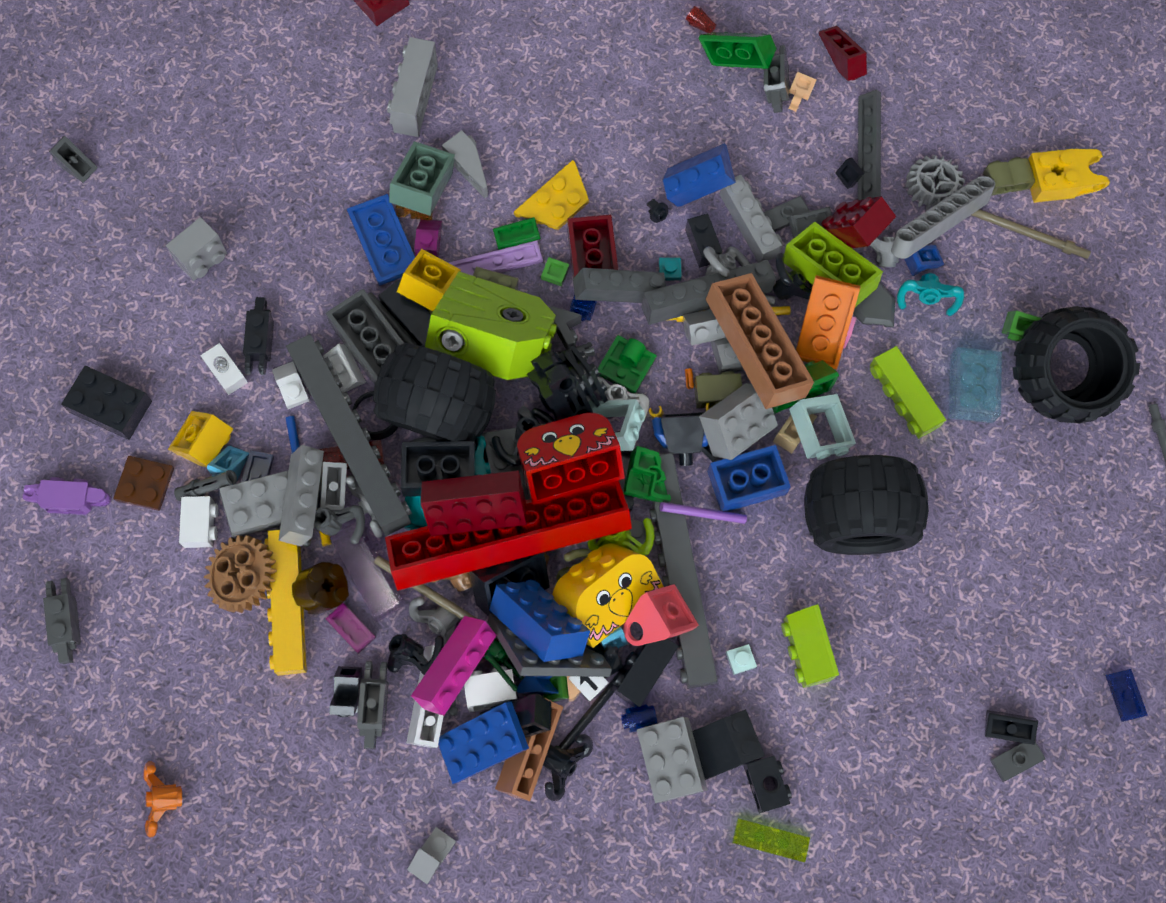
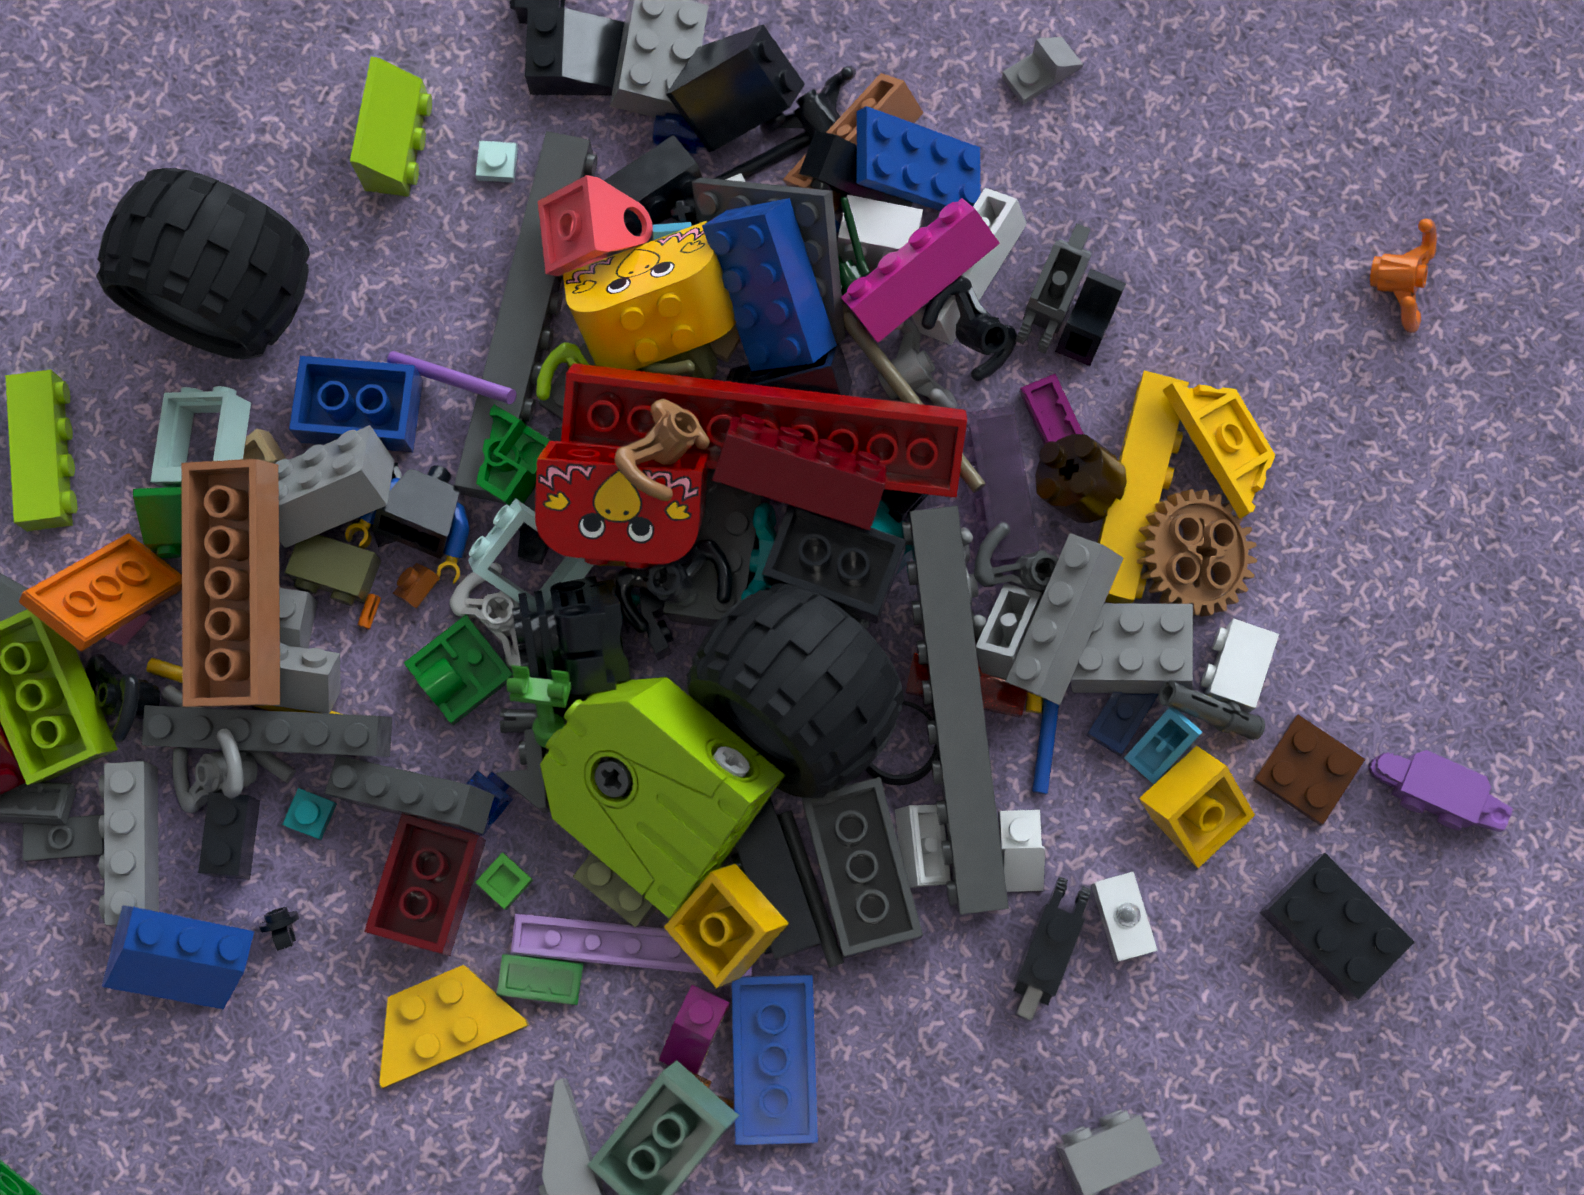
camera: 150 degrees left, 5 degrees up
dark grey hinge [43,578,81,665] -> none
none -> dark orange plate [393,563,440,609]
none -> bright green bar [507,665,571,748]
none -> medium nougat piece [614,399,710,501]
none -> black slope [666,24,805,152]
none -> yellow wing [1163,381,1275,519]

